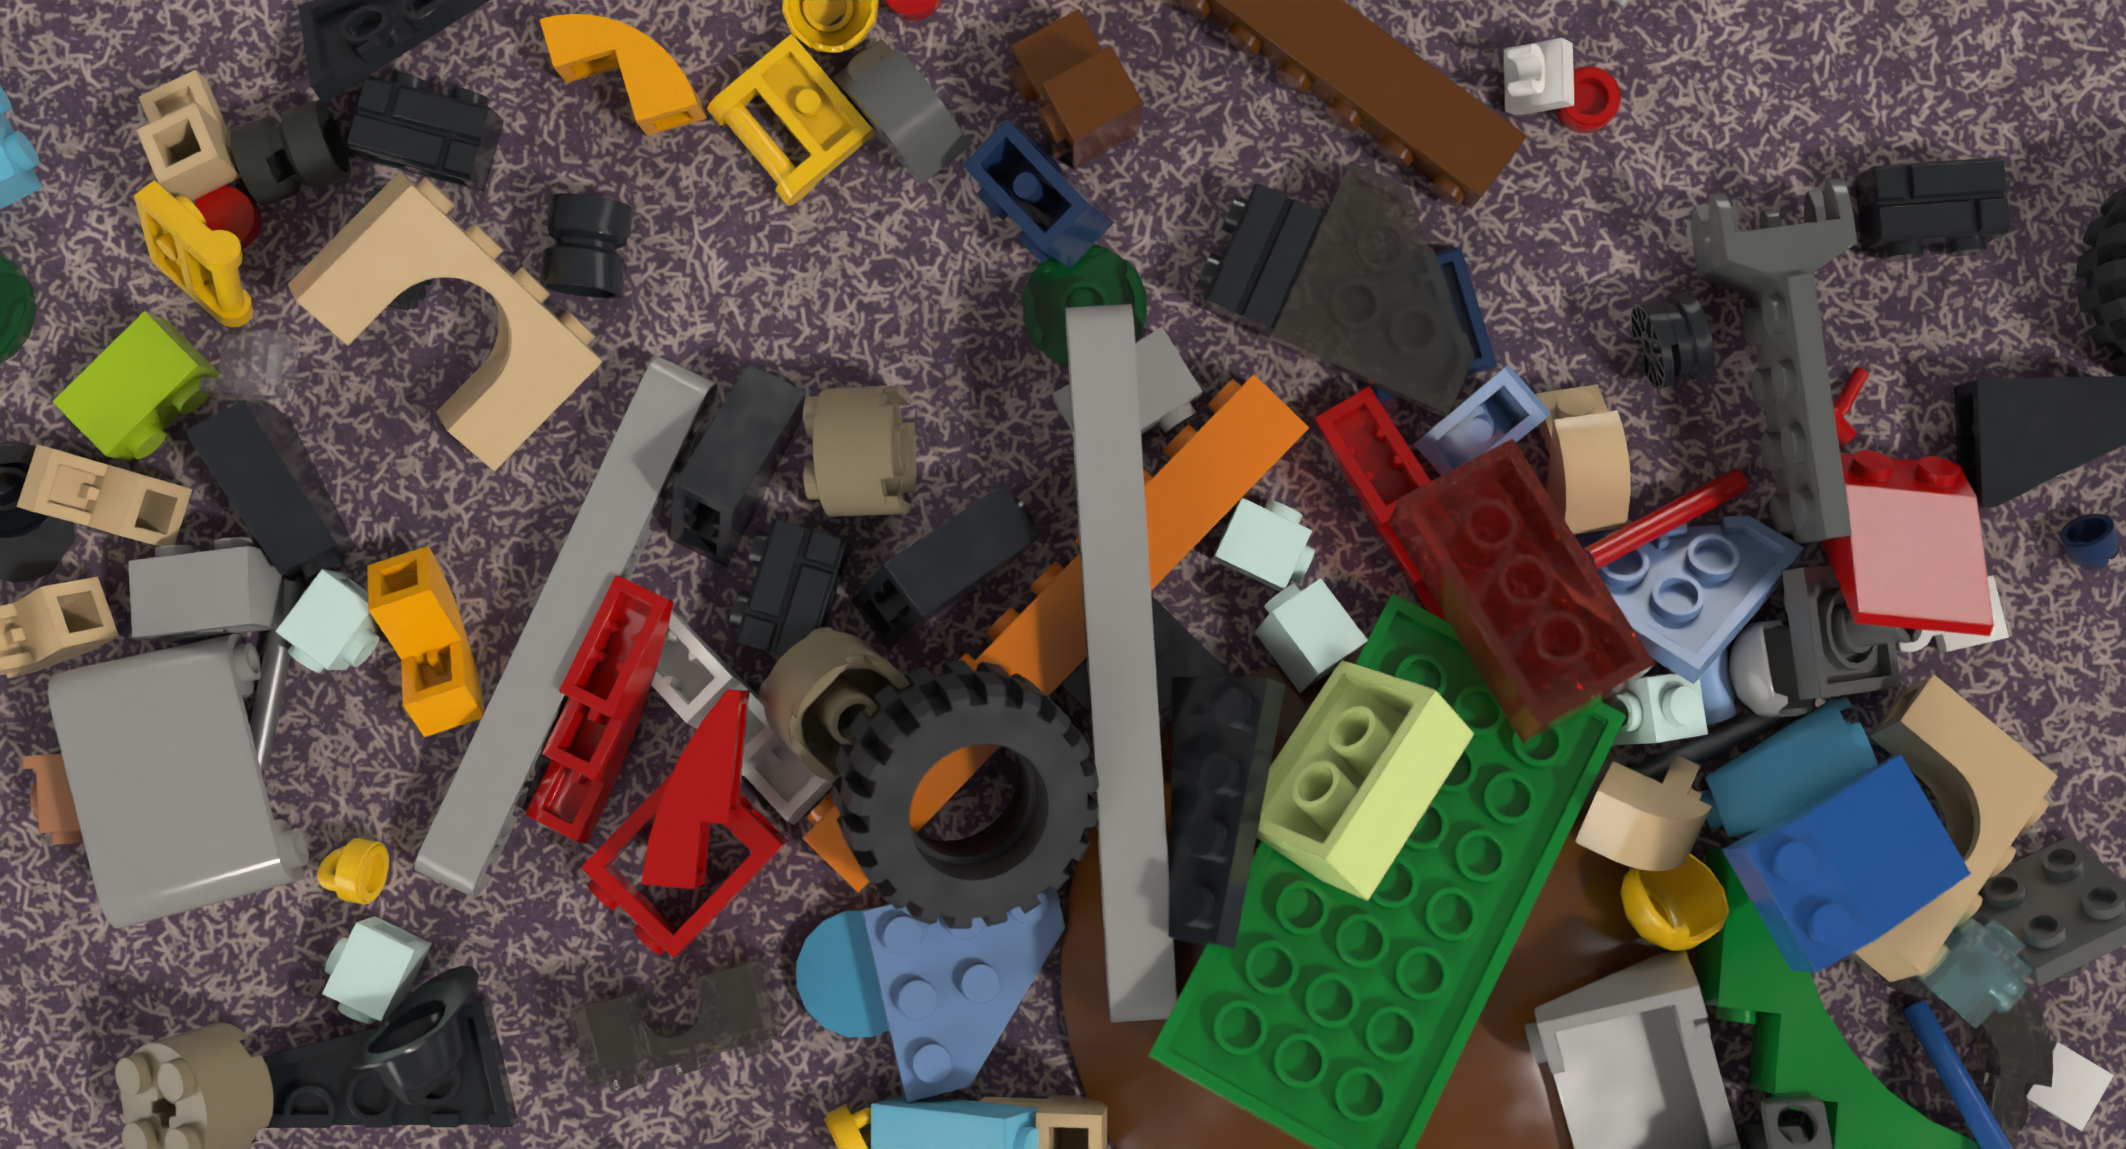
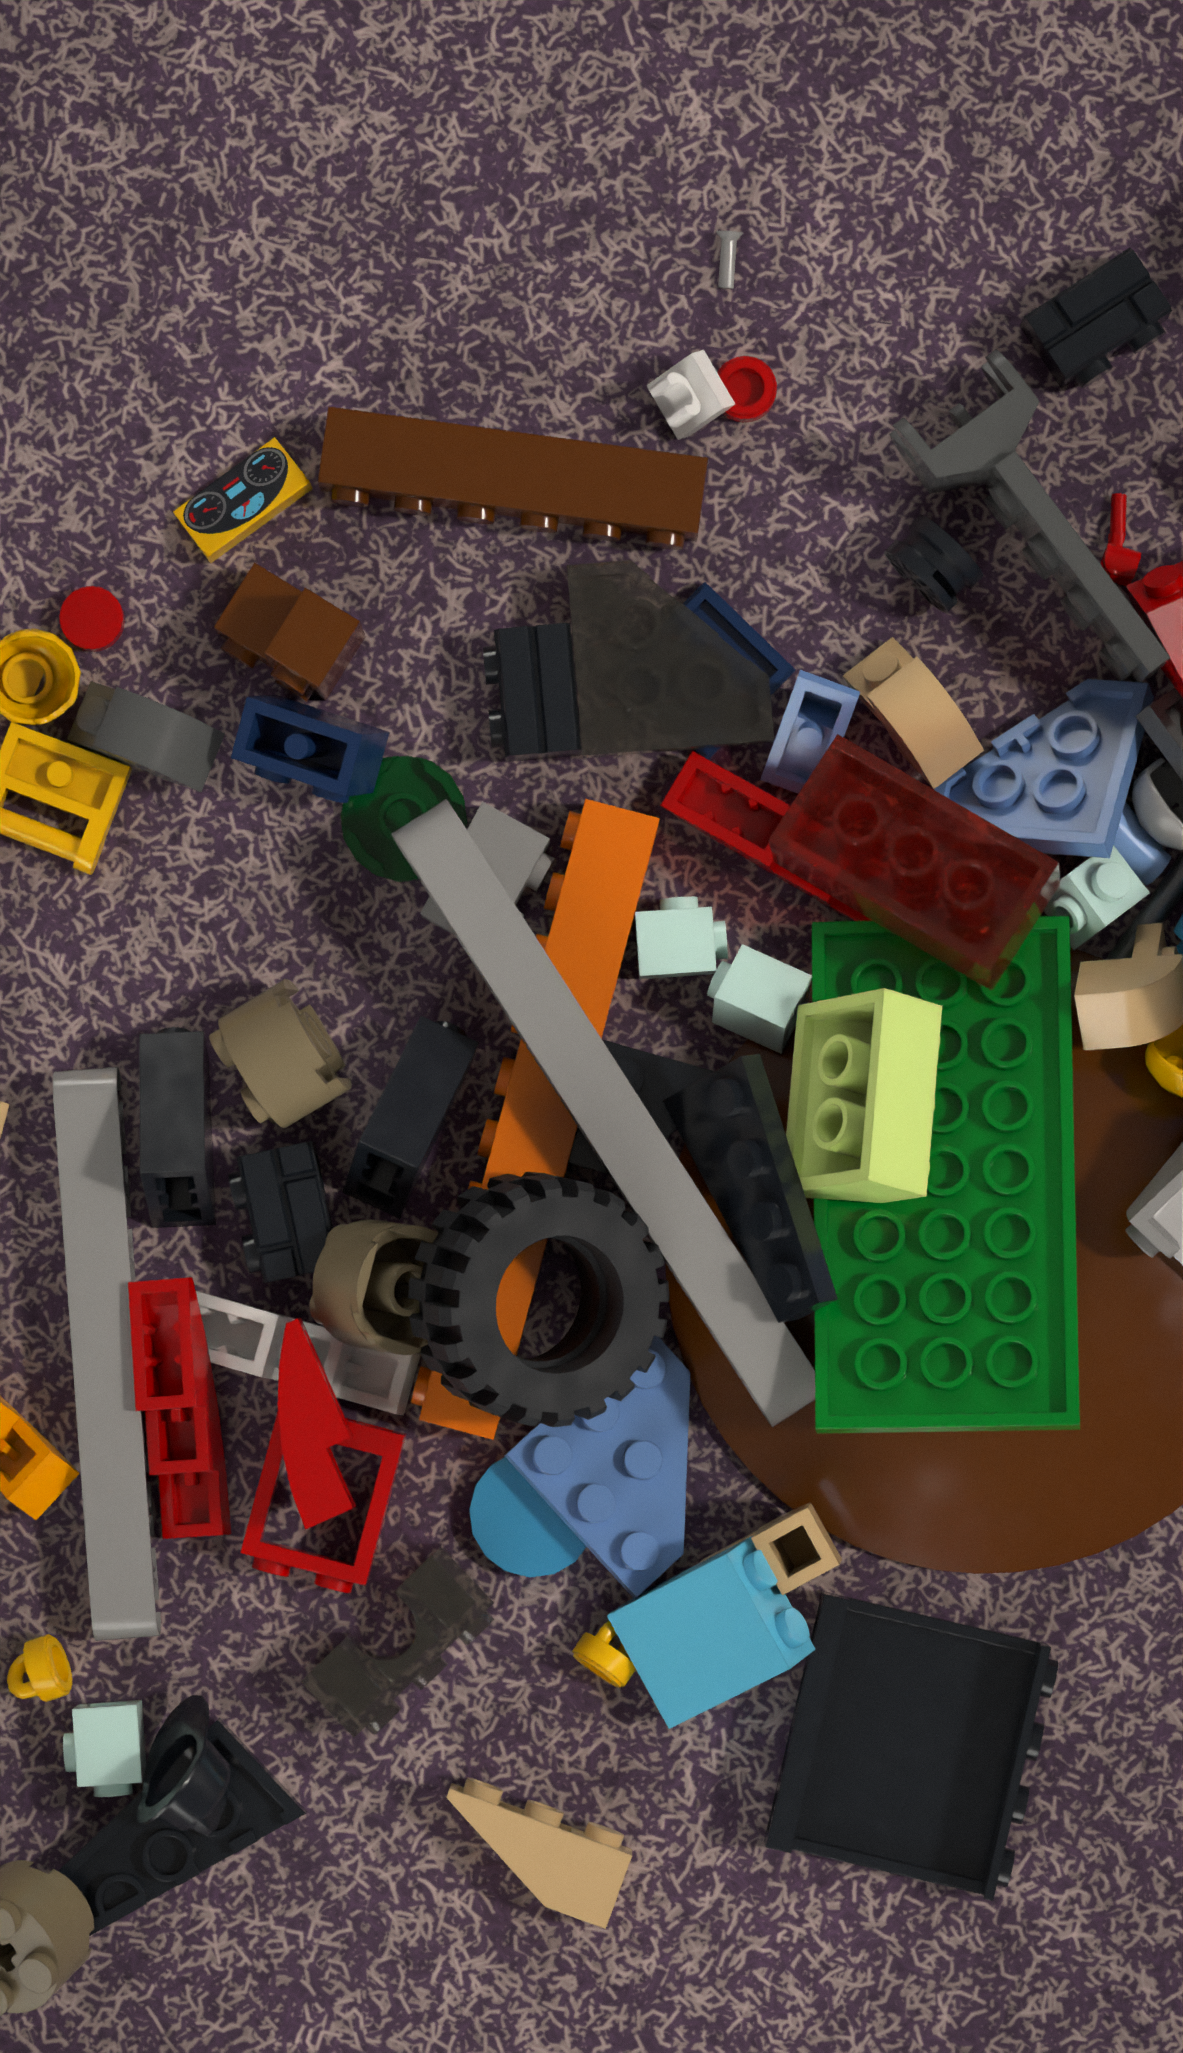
camera: 30 degrees left, 0 degrees up
red bar [1580,468,1748,572] -> none

